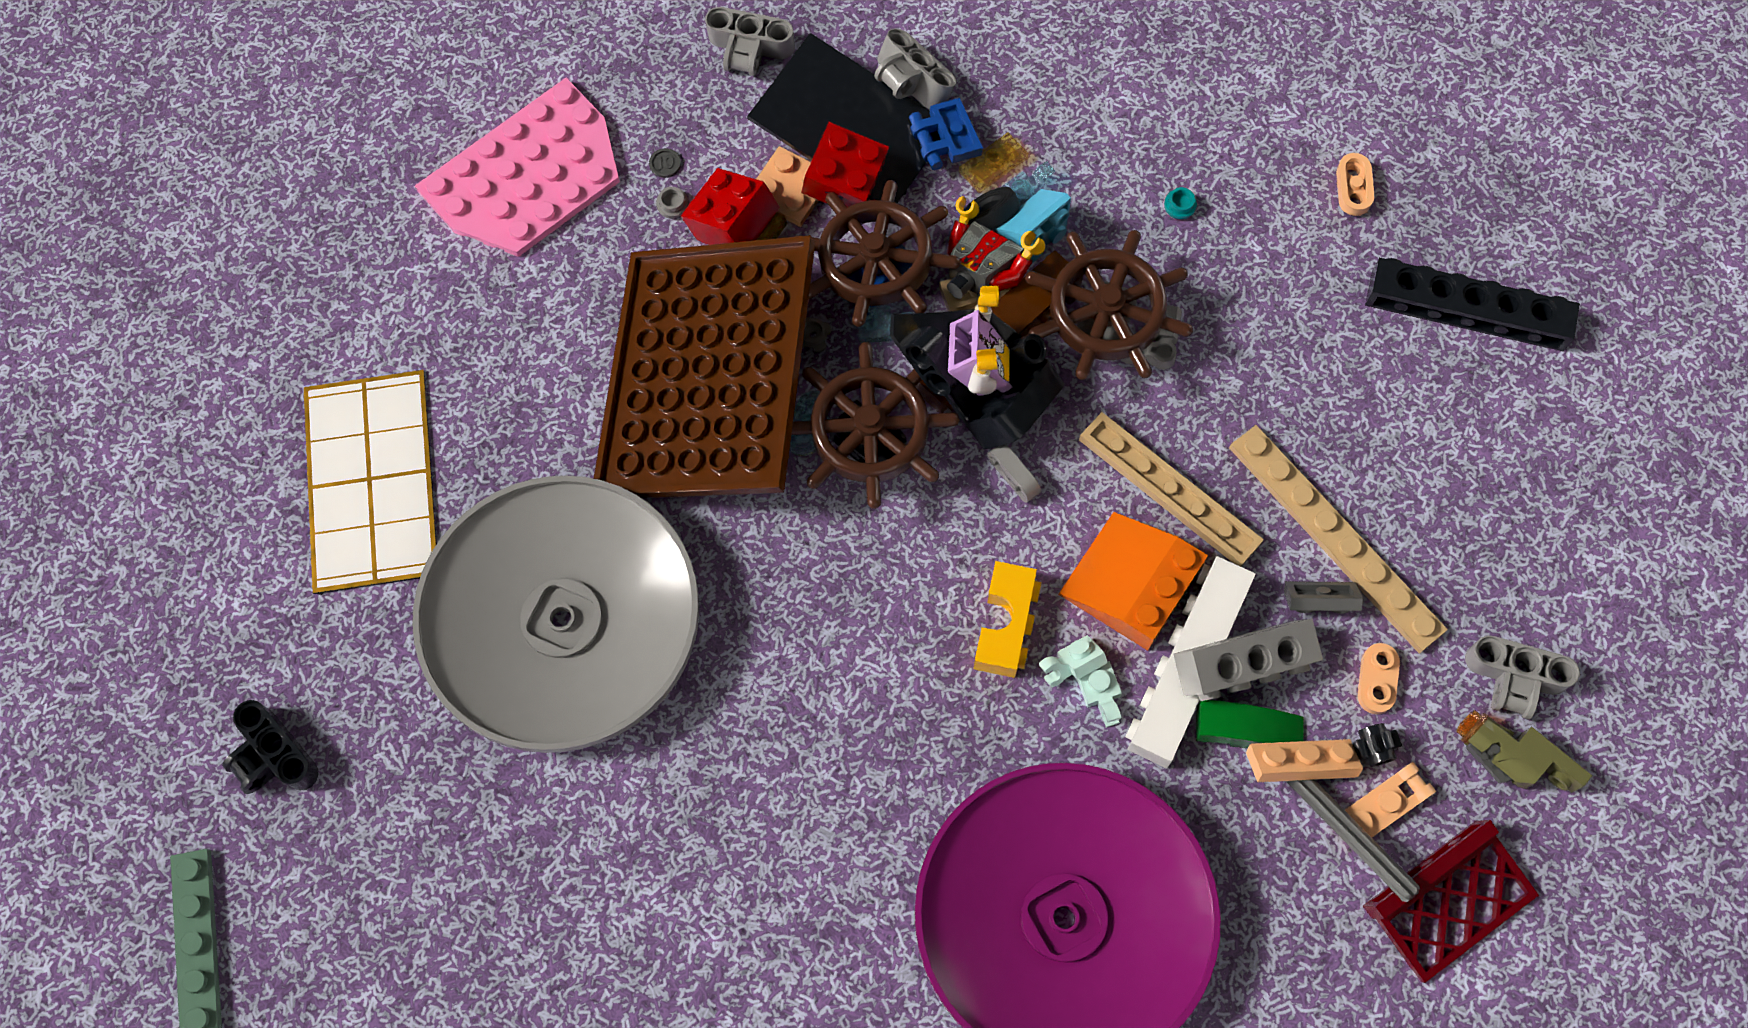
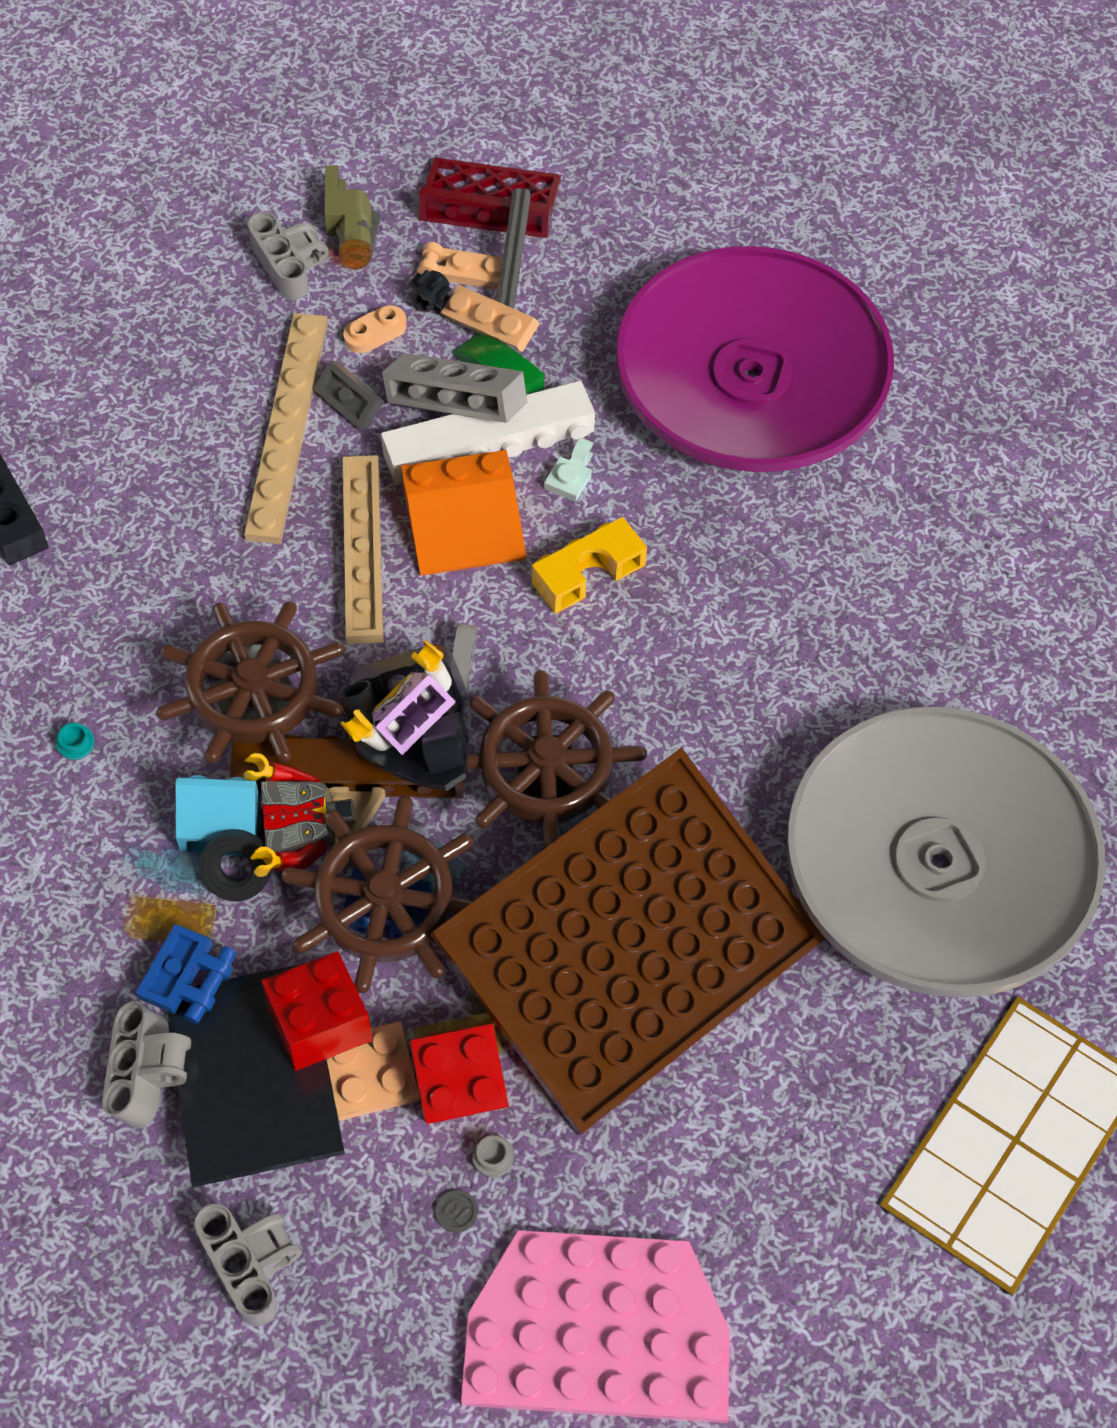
camera: 140 degrees left, 10 degrees down
light aqua plate [1039,635,1108,687] -> none

